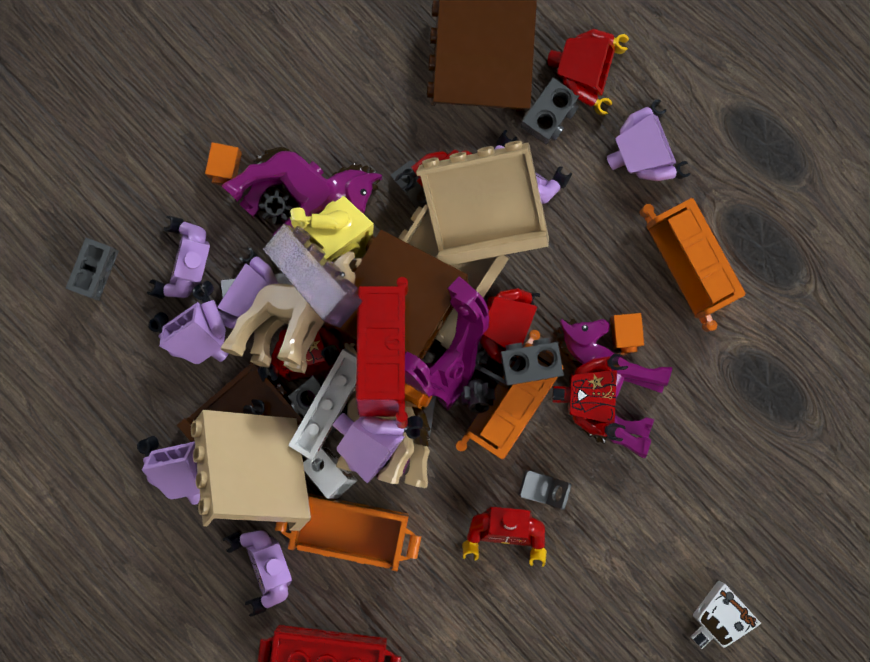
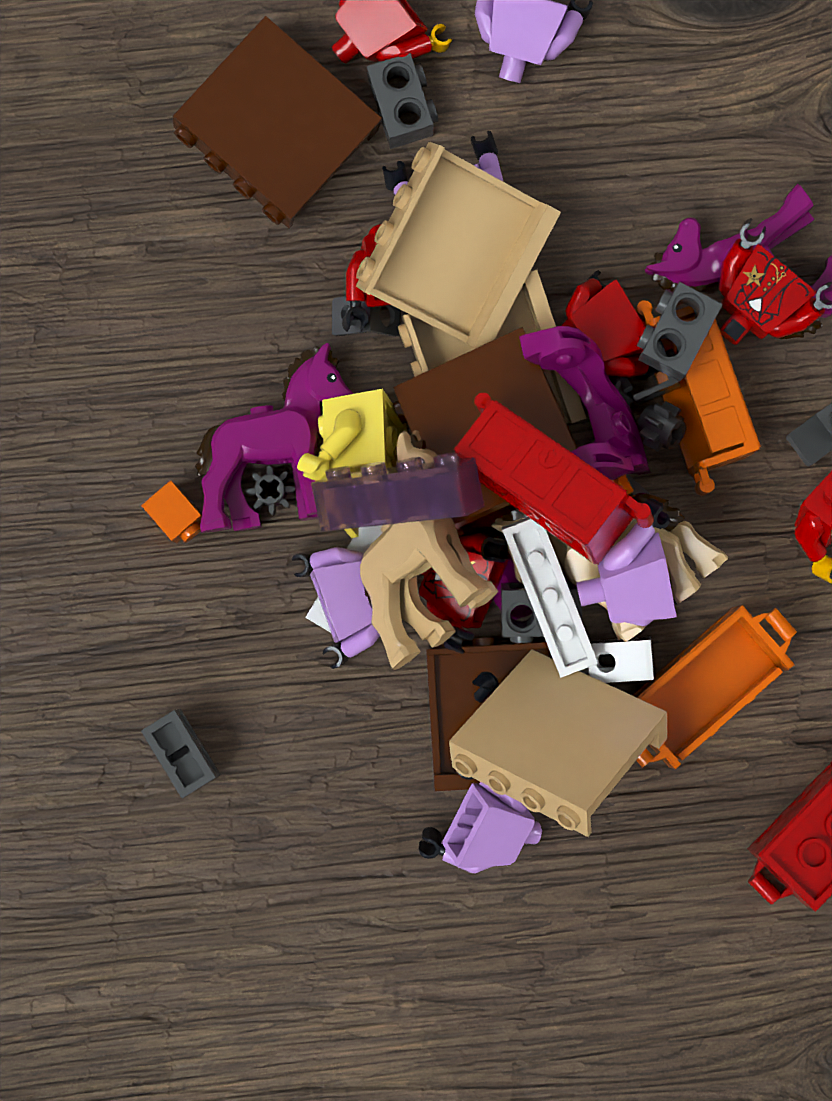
camera: 45 degrees left, 0 degrees up
lavender torso [147,216,210,299] -> none
lavender torso [148,281,229,364] -> none
lavender torso [223,530,292,617] -> none
orange brick [610,313,644,353] -> none
orange container [640,198,746,332] -> none

